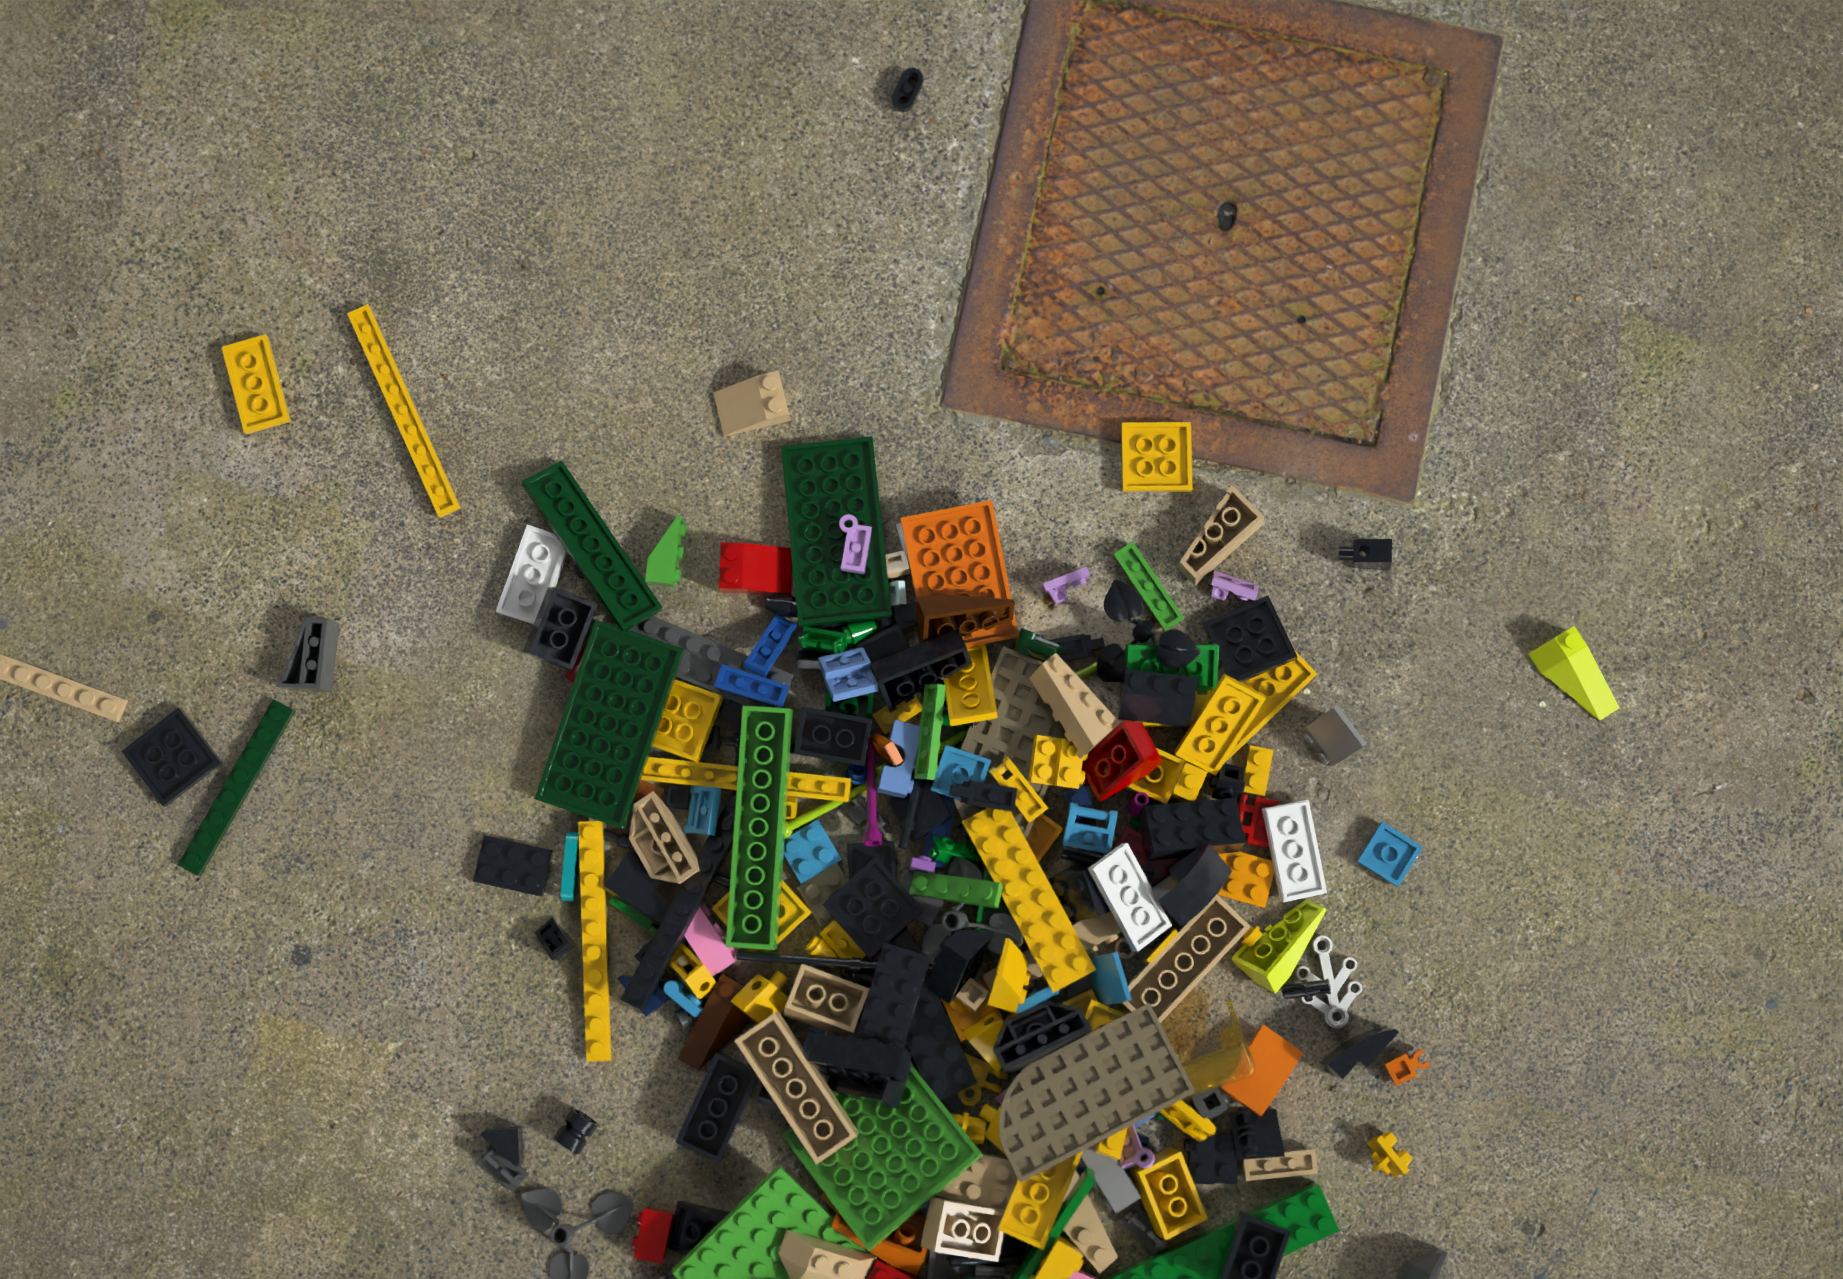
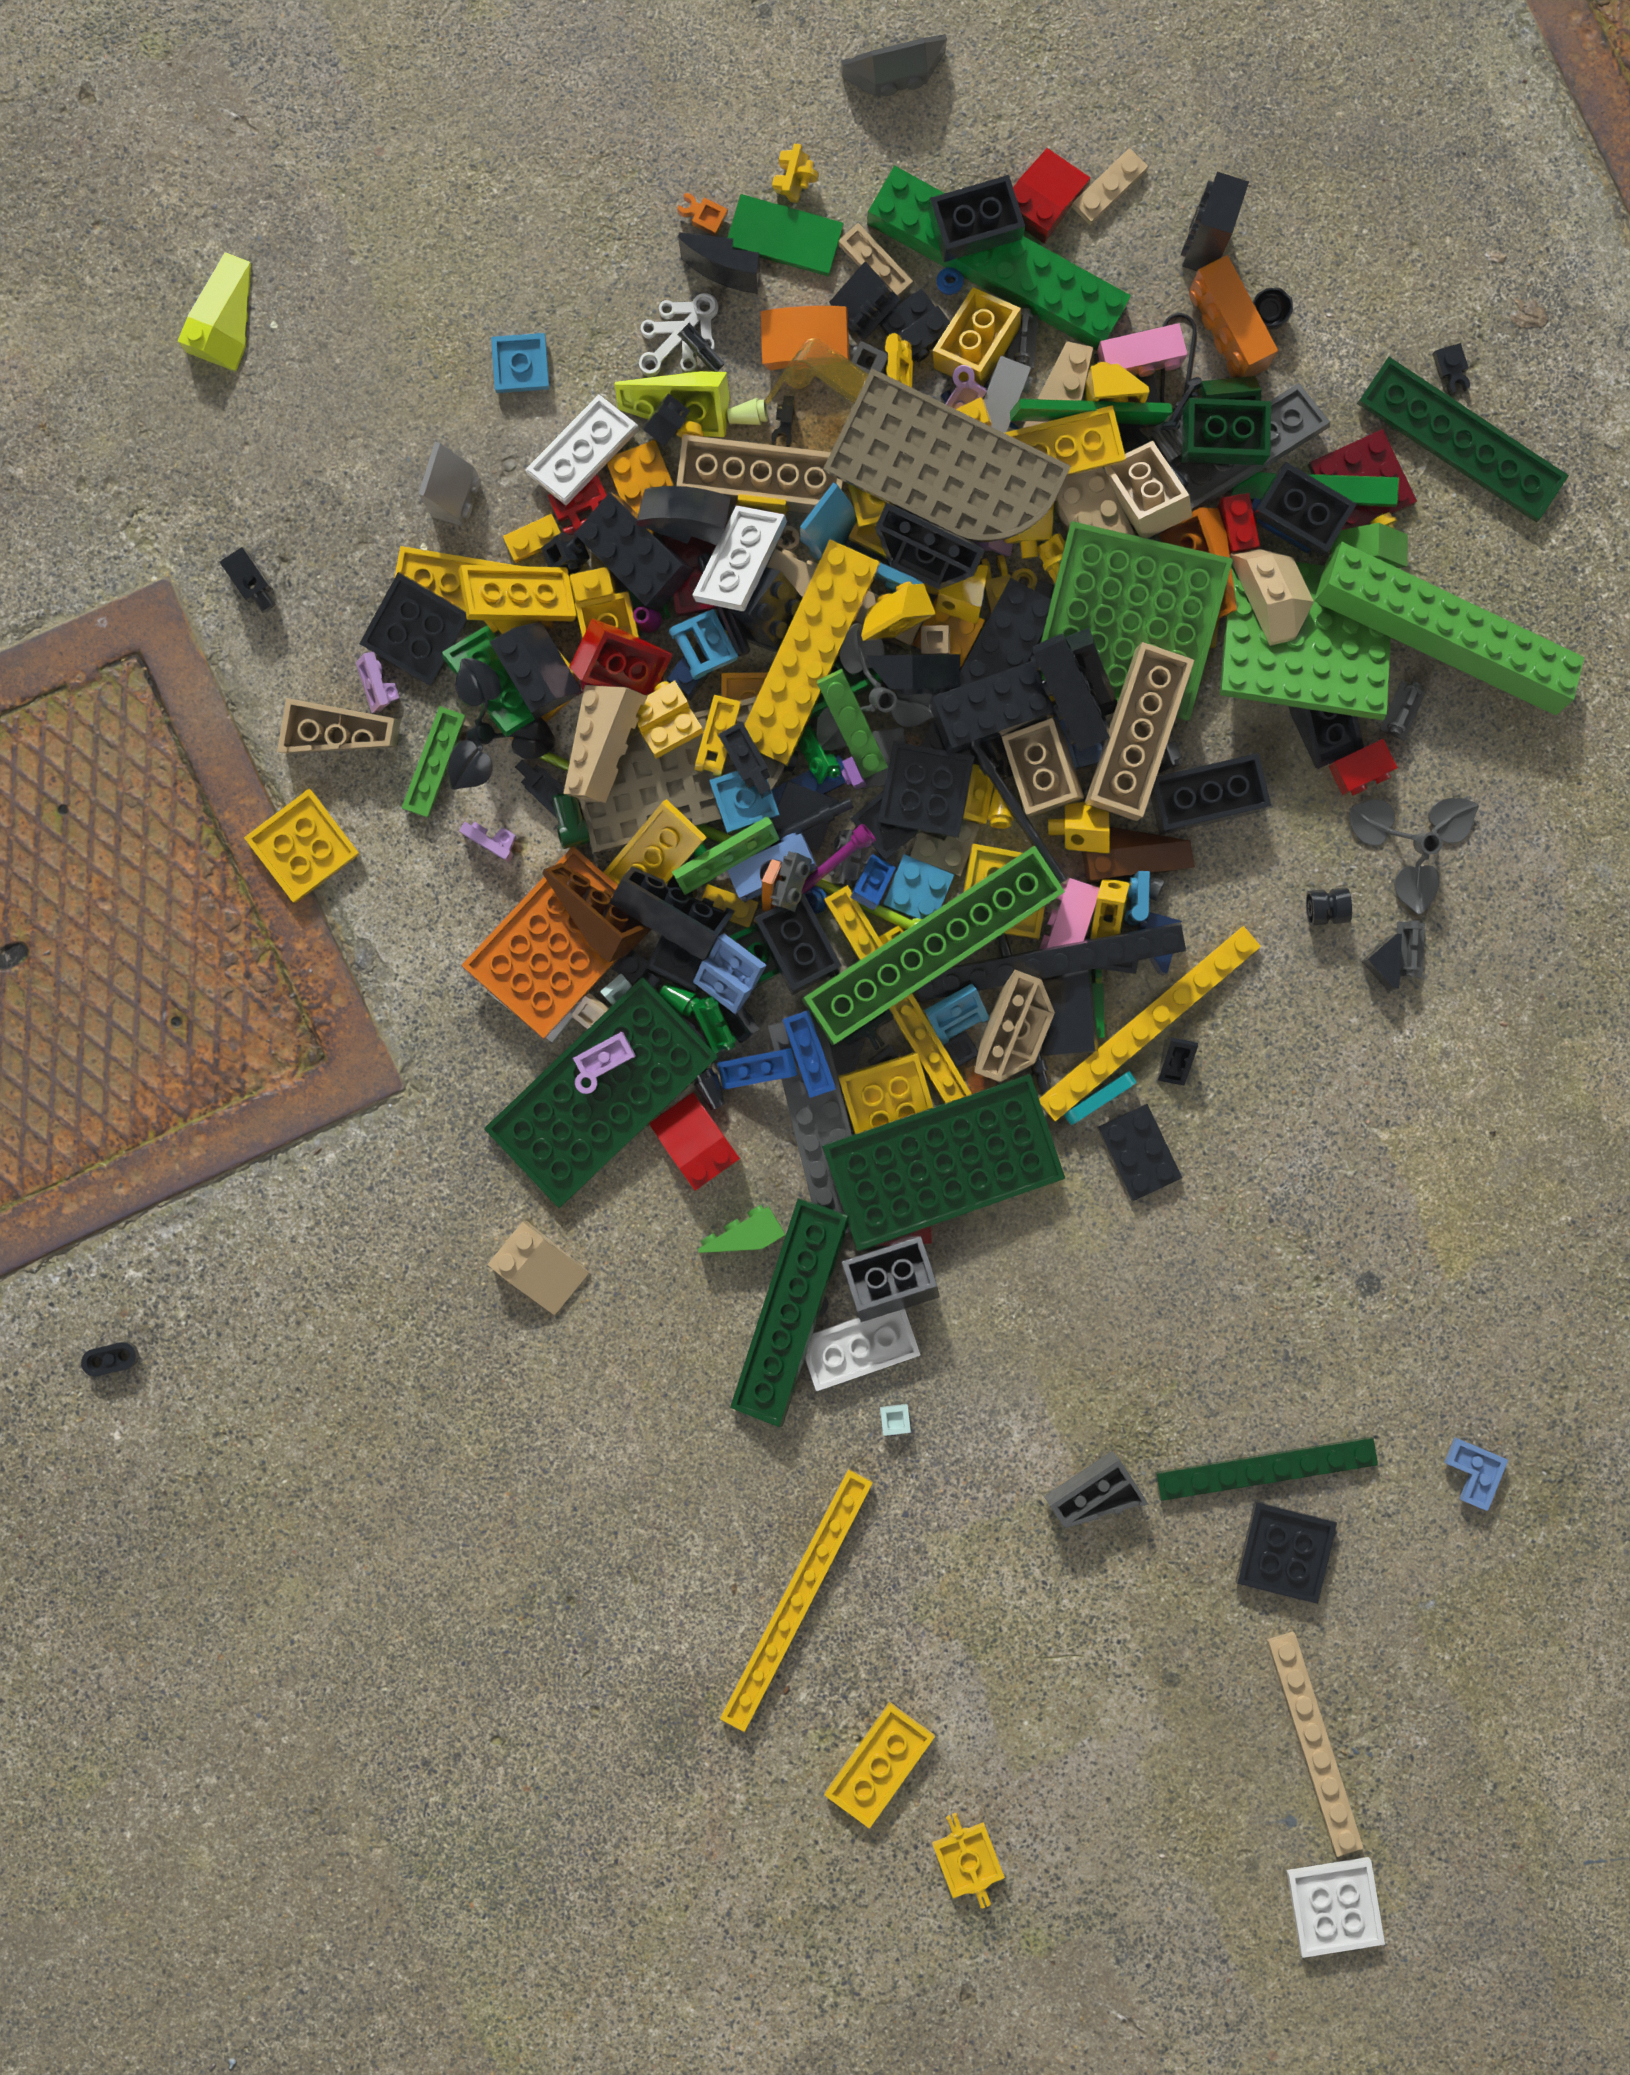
camera: 135 degrees left, 5 degrees up
none -> black brick [641,394,690,446]
none -> yellowish green cone [727,398,768,425]
none -> green tile [728,194,844,277]
none -> dark grey hinge [770,851,812,912]
none -> black plate [771,395,795,447]
none -> blue plate [850,854,896,911]
none -> light aqua plate [880,1404,911,1436]
none -> yellow plate [932,1813,1005,1908]
none -> blue plate [936,267,963,295]
none -> medium blue plate [1444,1437,1508,1511]

